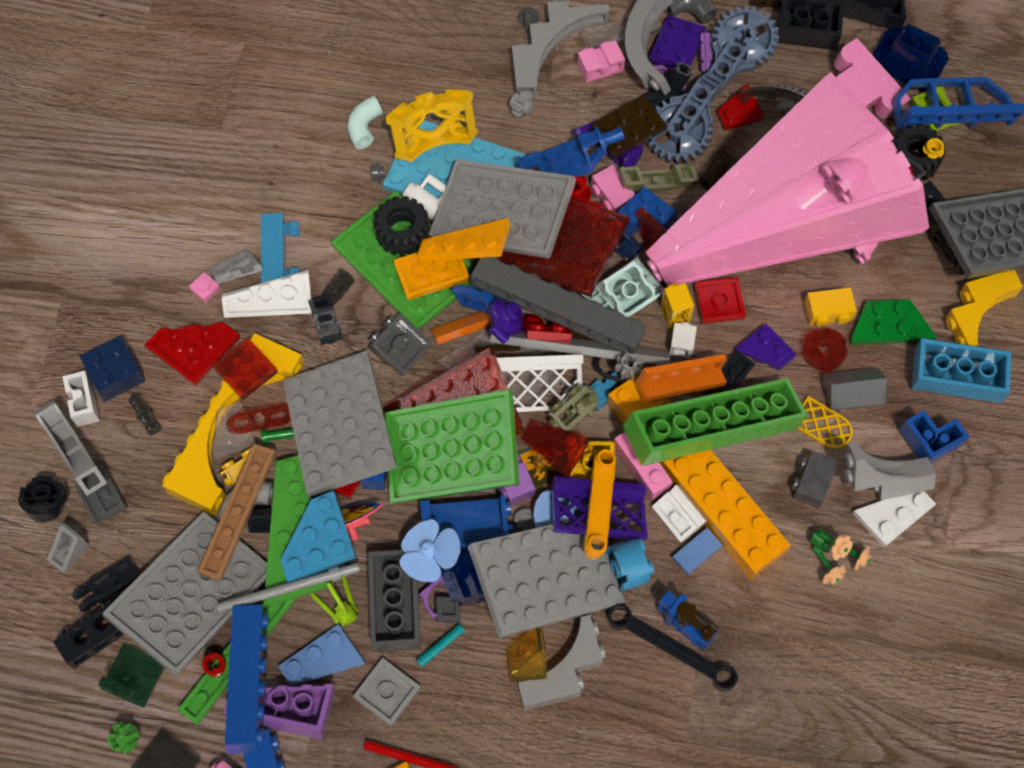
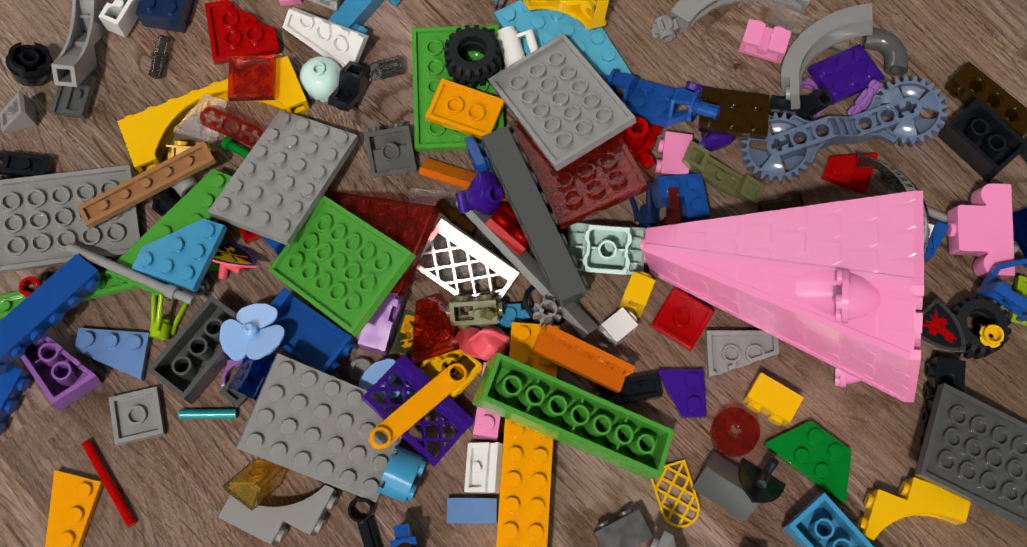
camera: 40 degrees right, 5 degrees up
light orange wing [417,218,511,262] -> none
none -> light aqua cylinder [299,56,341,102]
none -> coral piece [456,325,511,361]
none -> light grey wing [705,330,779,379]
none -> black shield [738,457,786,503]

